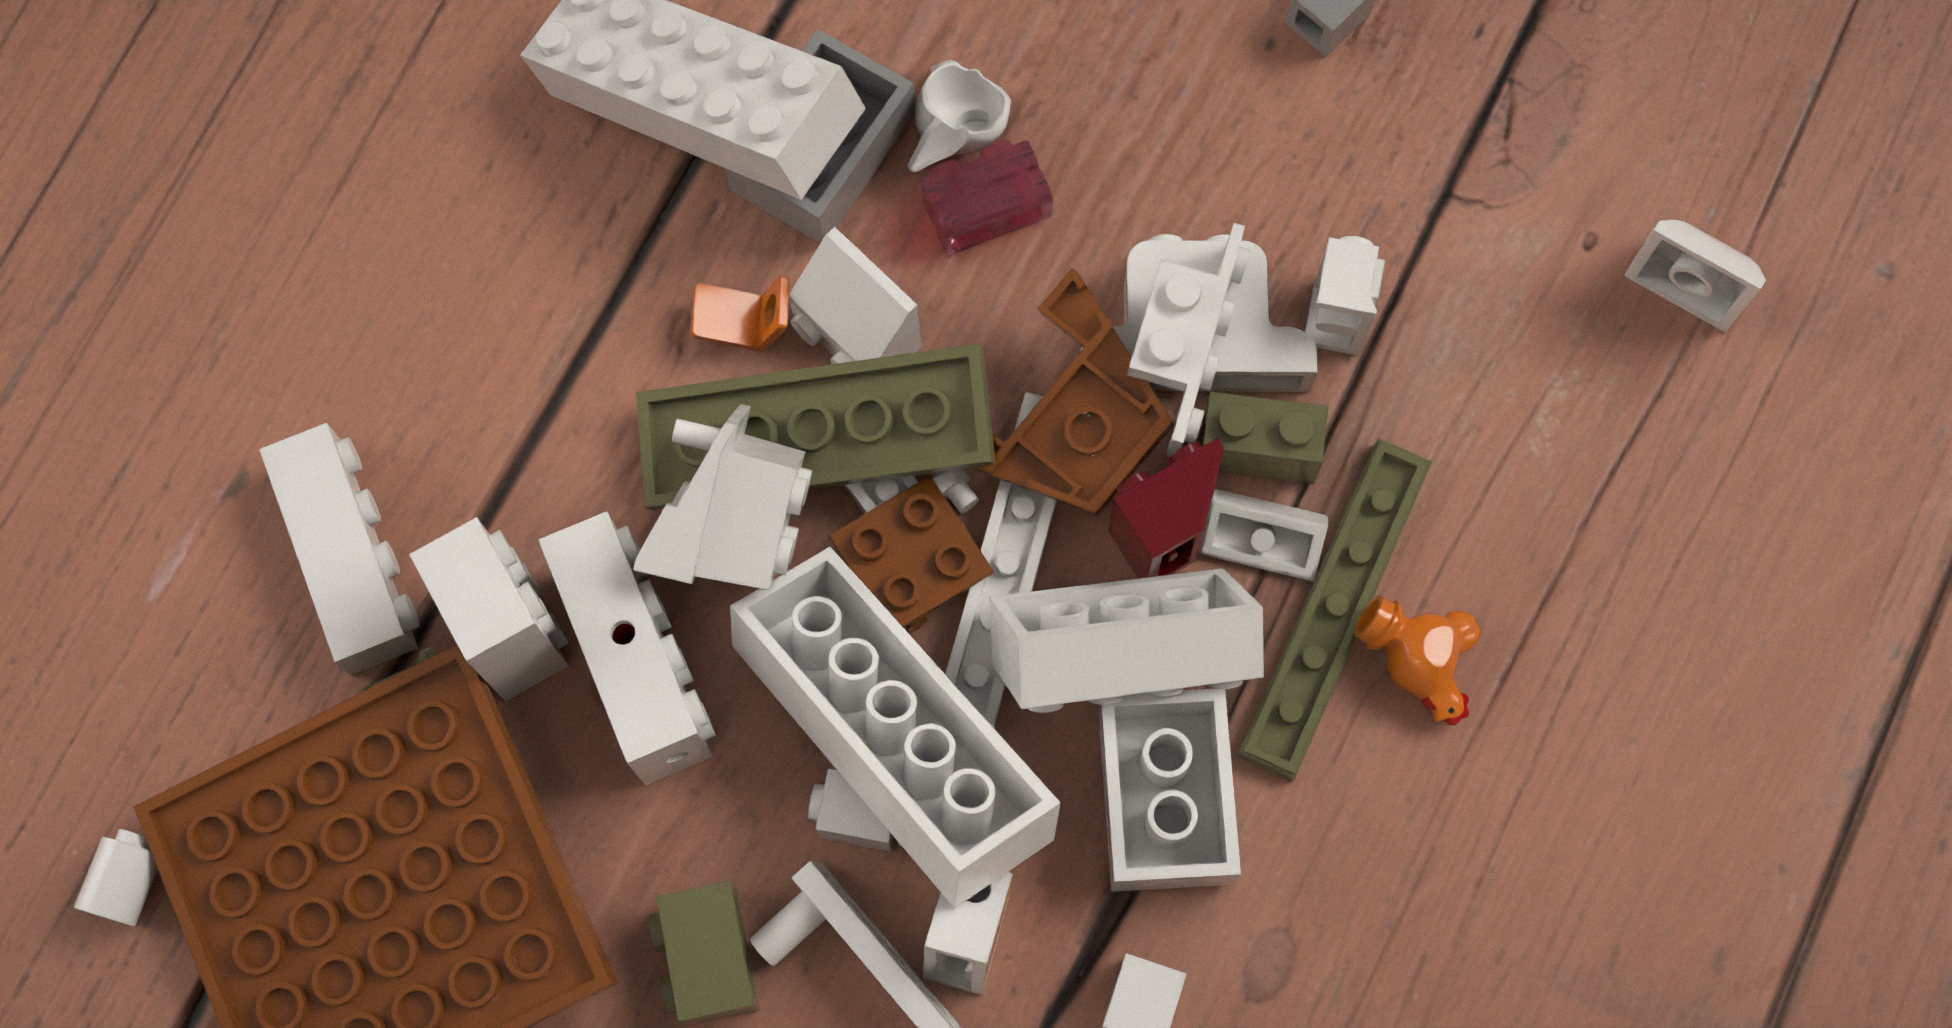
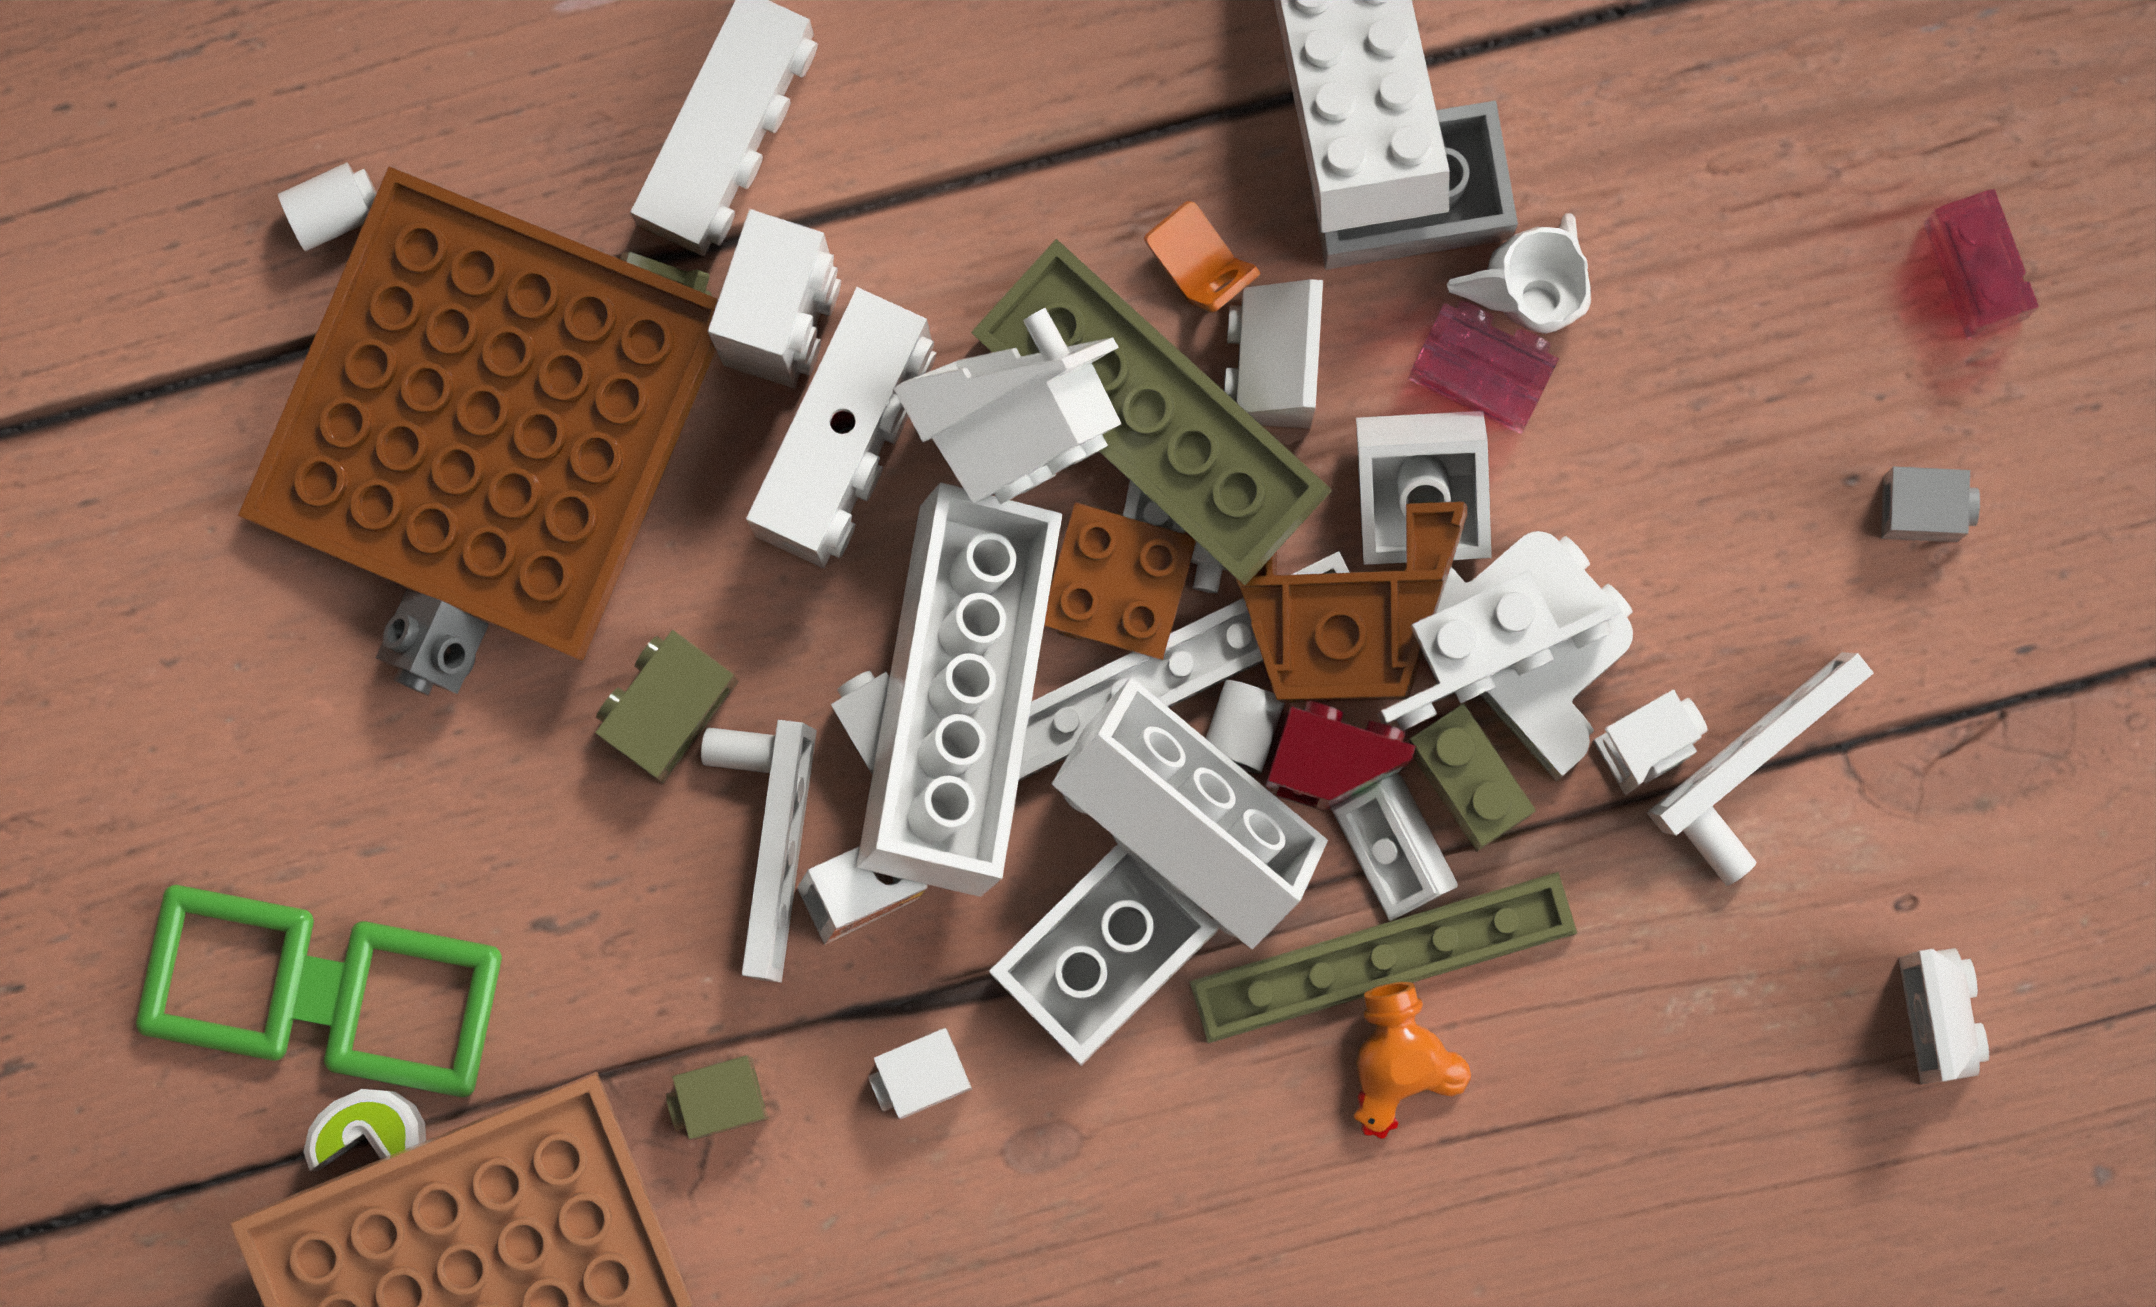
camera: 50 degrees right, 10 degrees up
none -> white brick [1206,680,1285,774]
none -> white slope [1356,411,1492,565]
none -> white piece [1647,652,1874,886]

